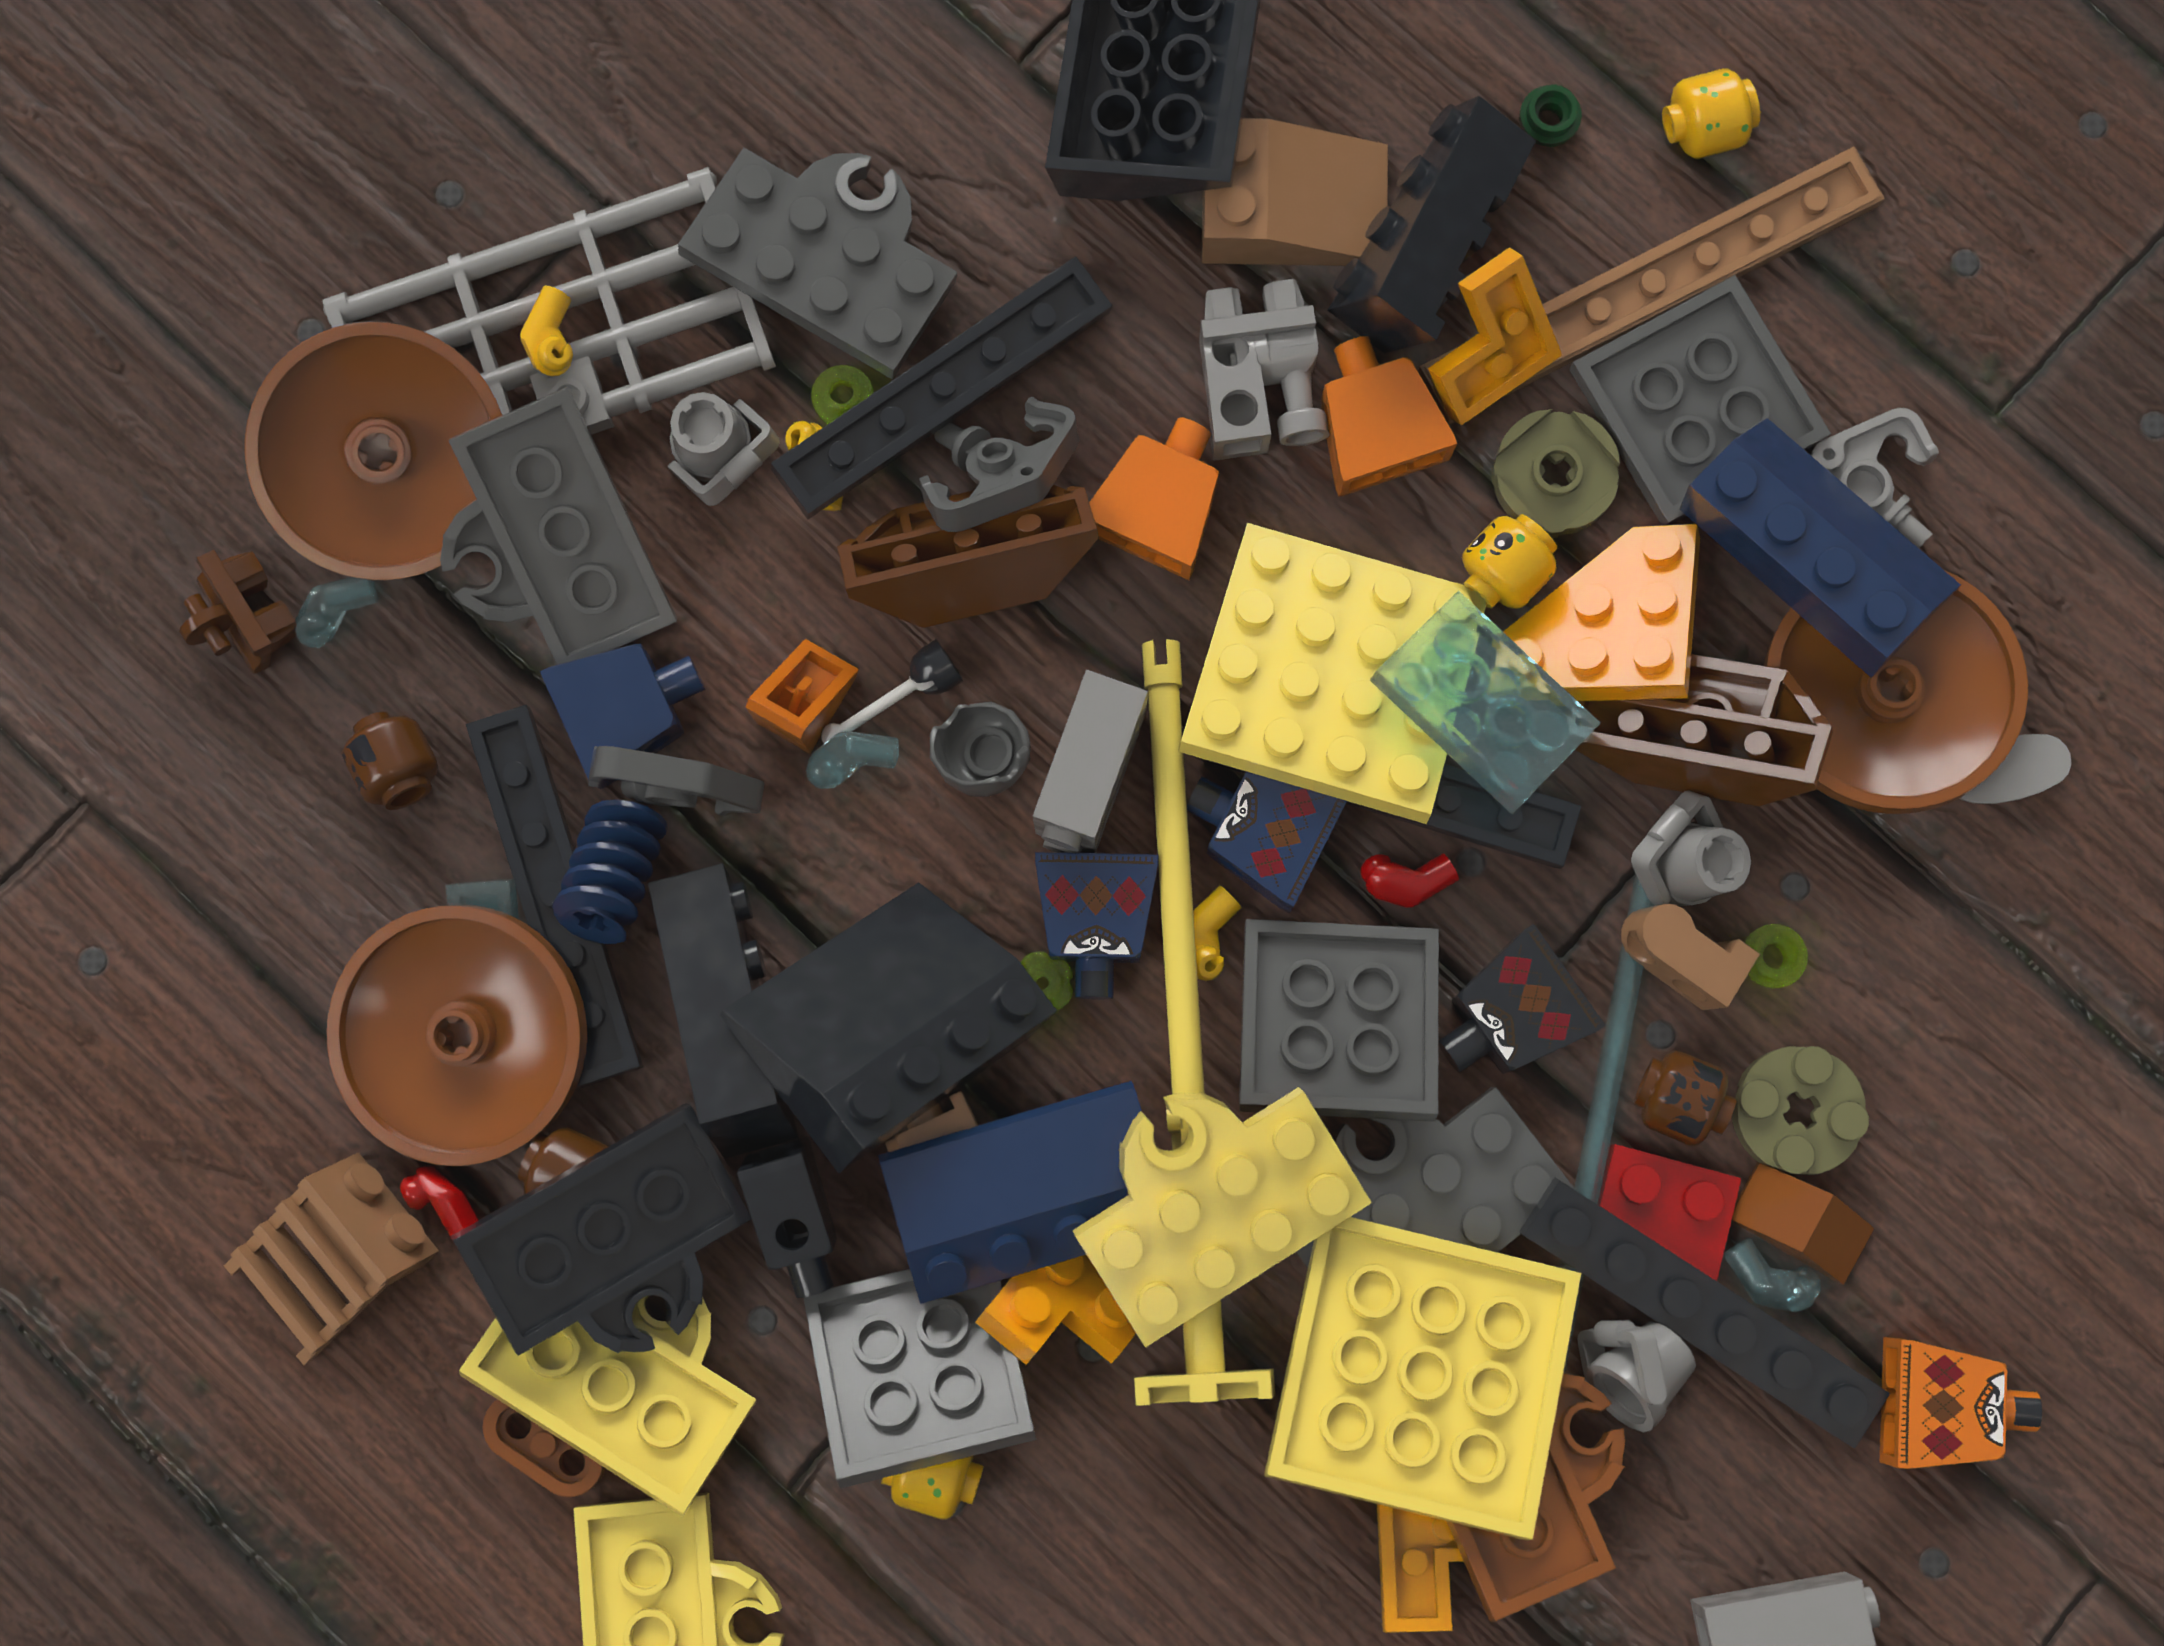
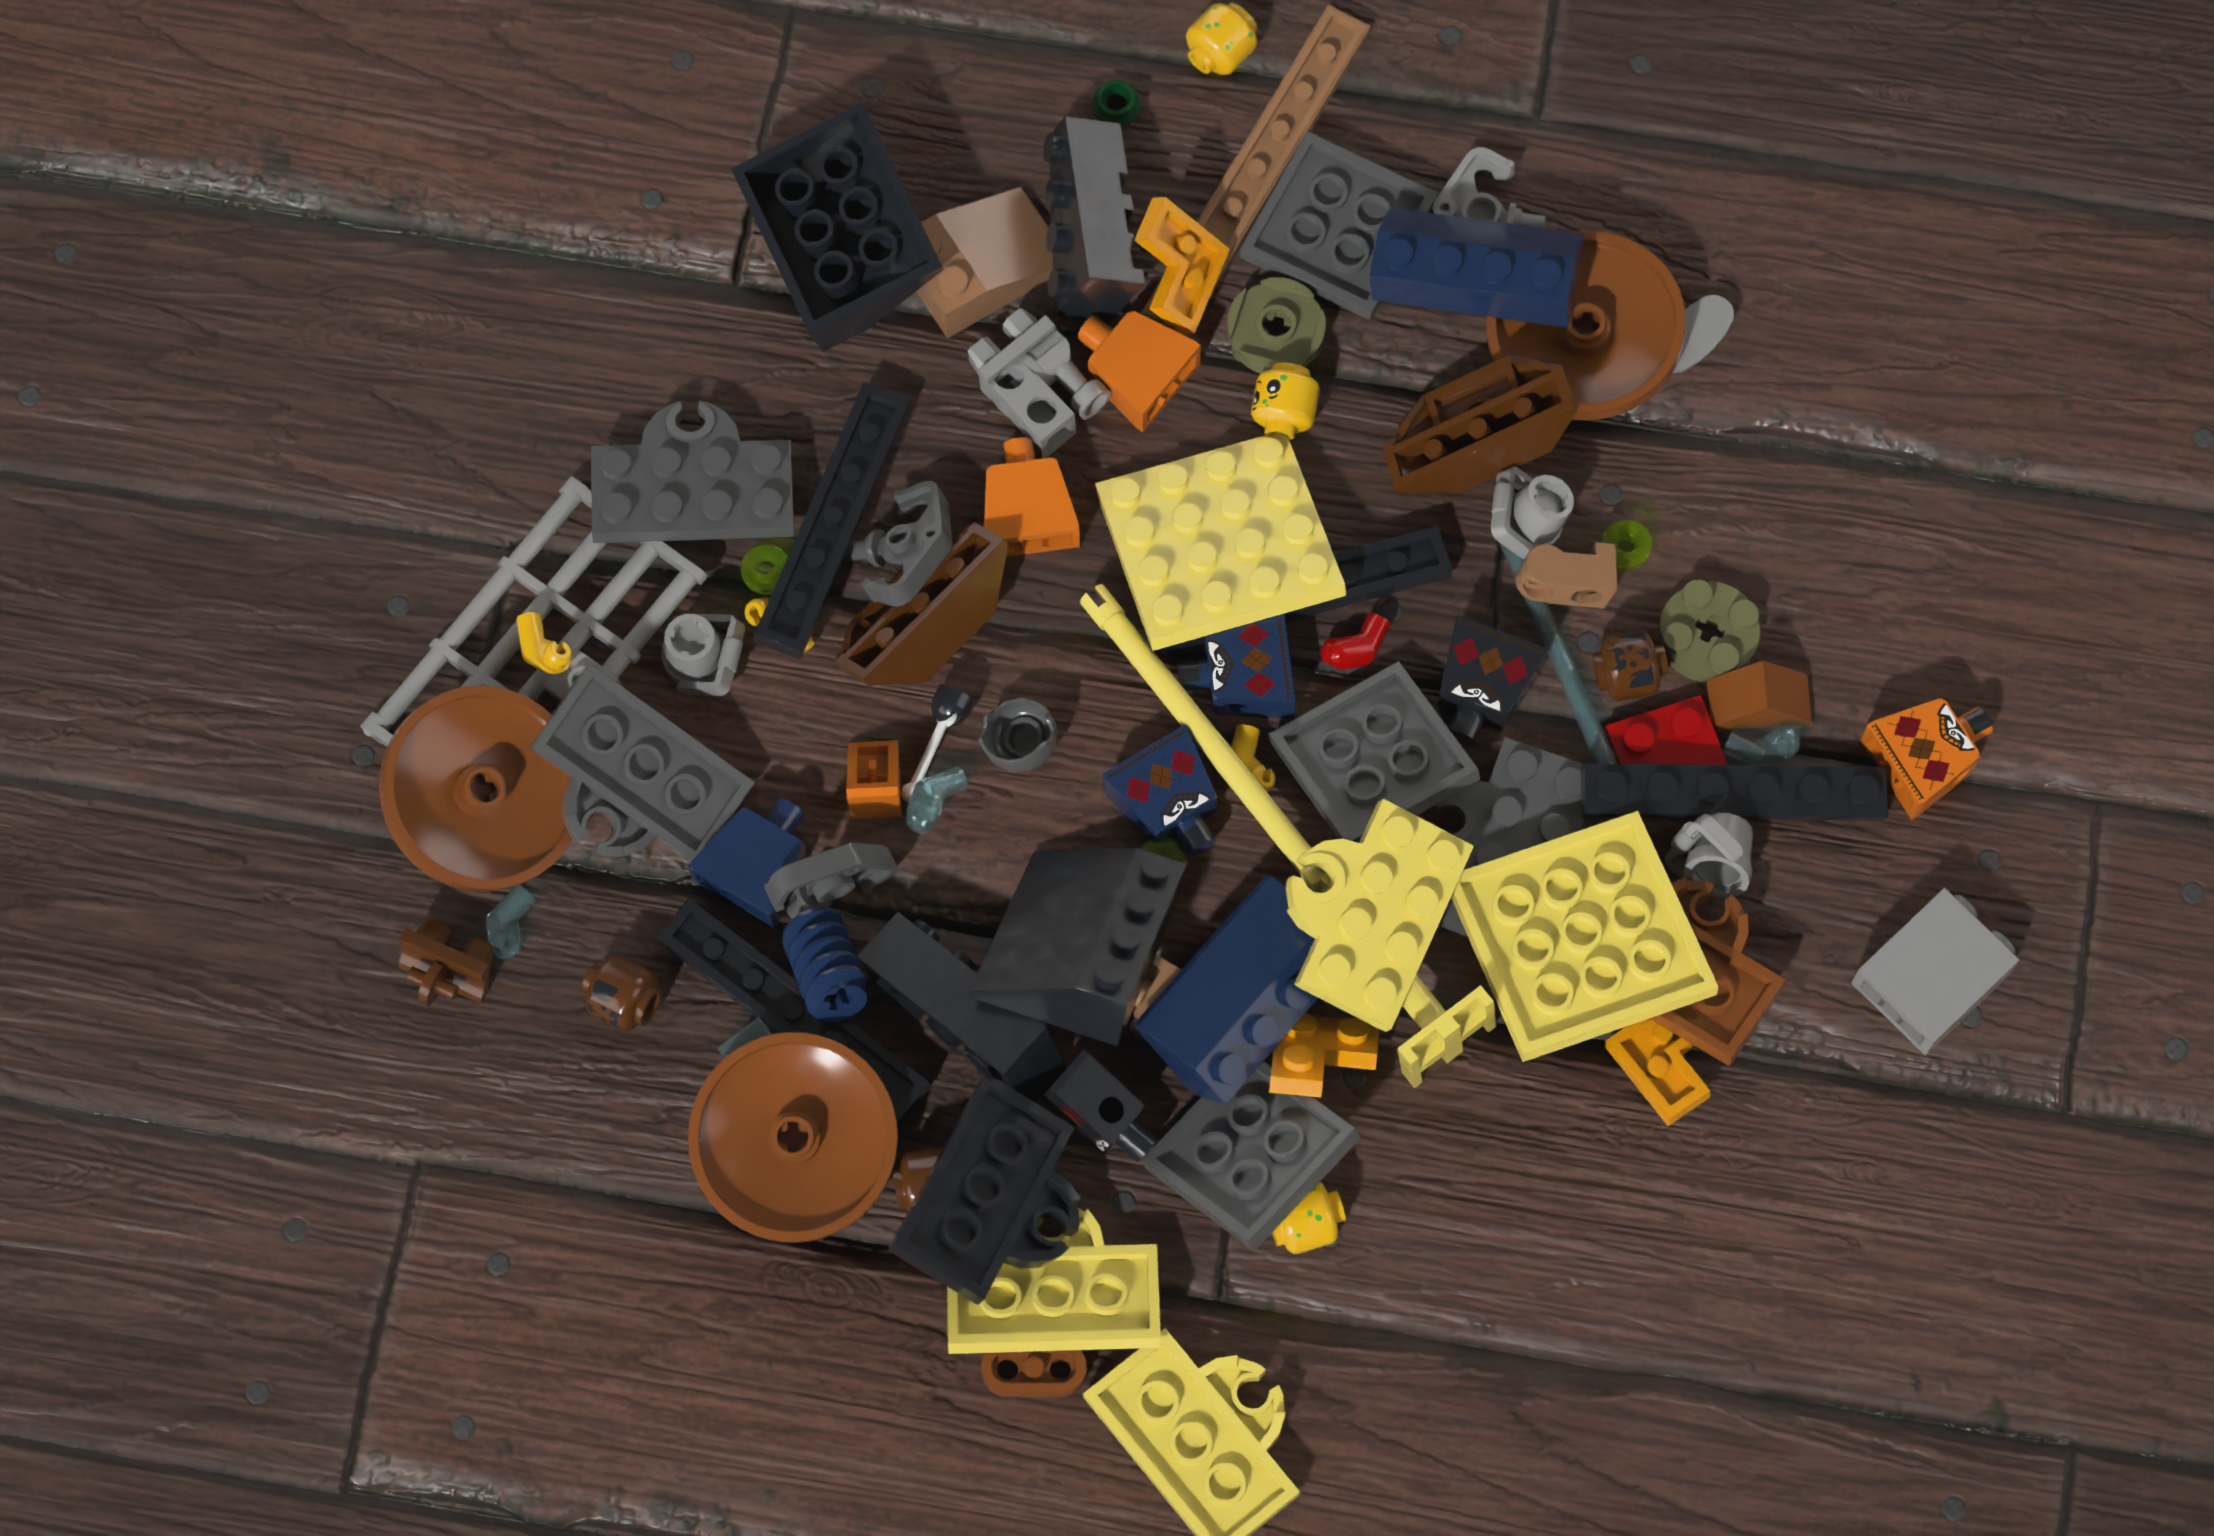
camera: 35 degrees left, 10 degrees down
medium nougat plate [224,1152,439,1365] -> none
red arm [400,1166,479,1241] -> none
light grey brick [1033,669,1148,853] -> none
clear light blue plate [1370,591,1600,814] -> none
plate [1491,524,1700,703] -> none

